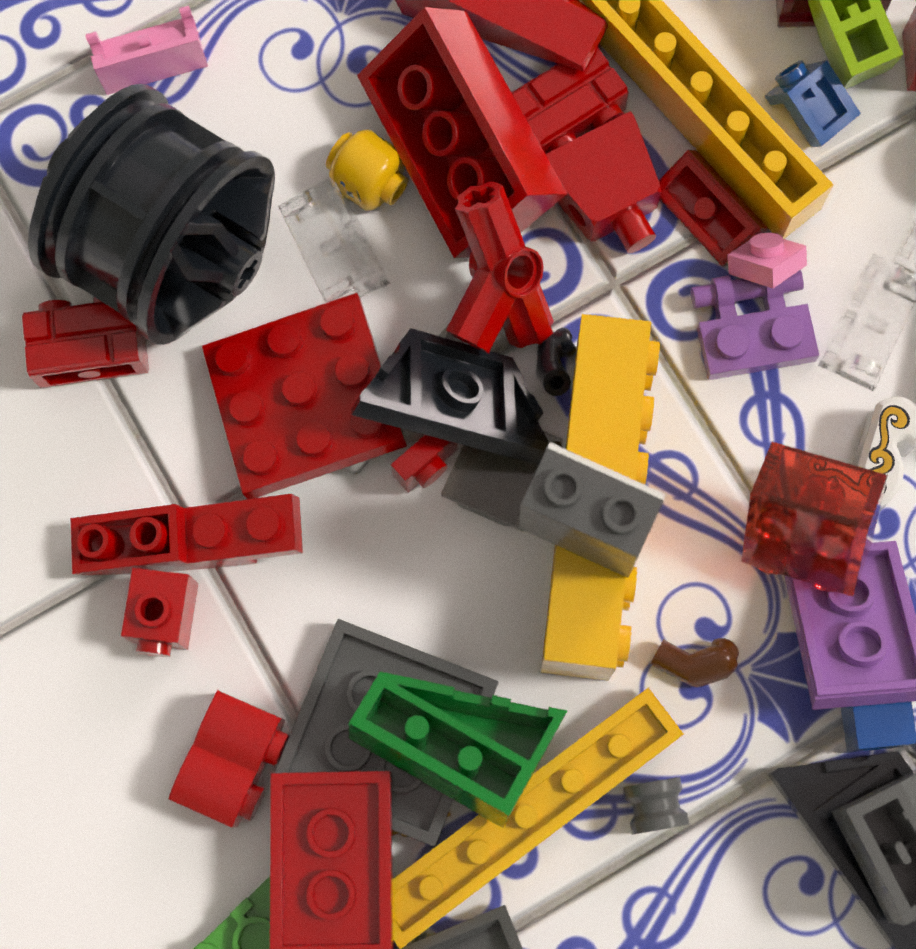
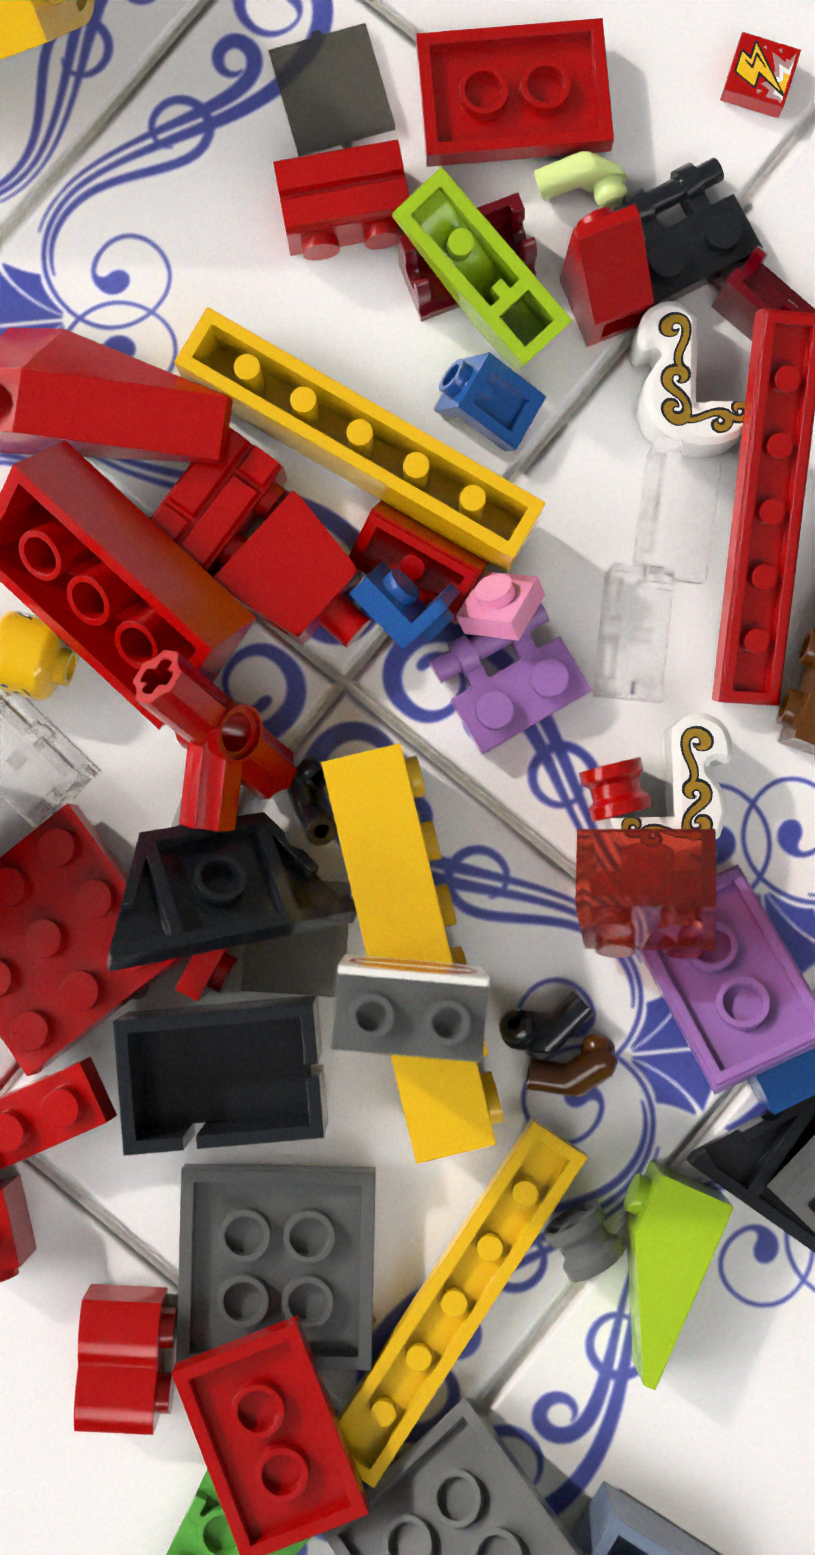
camera: 25 degrees left, 10 degrees up
green wedge [349,672,567,828] -> none
none -> black piece [113,995,328,1156]
none -> blue bracket [349,561,460,649]
none -> black arm [499,991,595,1054]
none -> red wheel [578,757,654,822]
none -> lime slope [623,1160,734,1391]

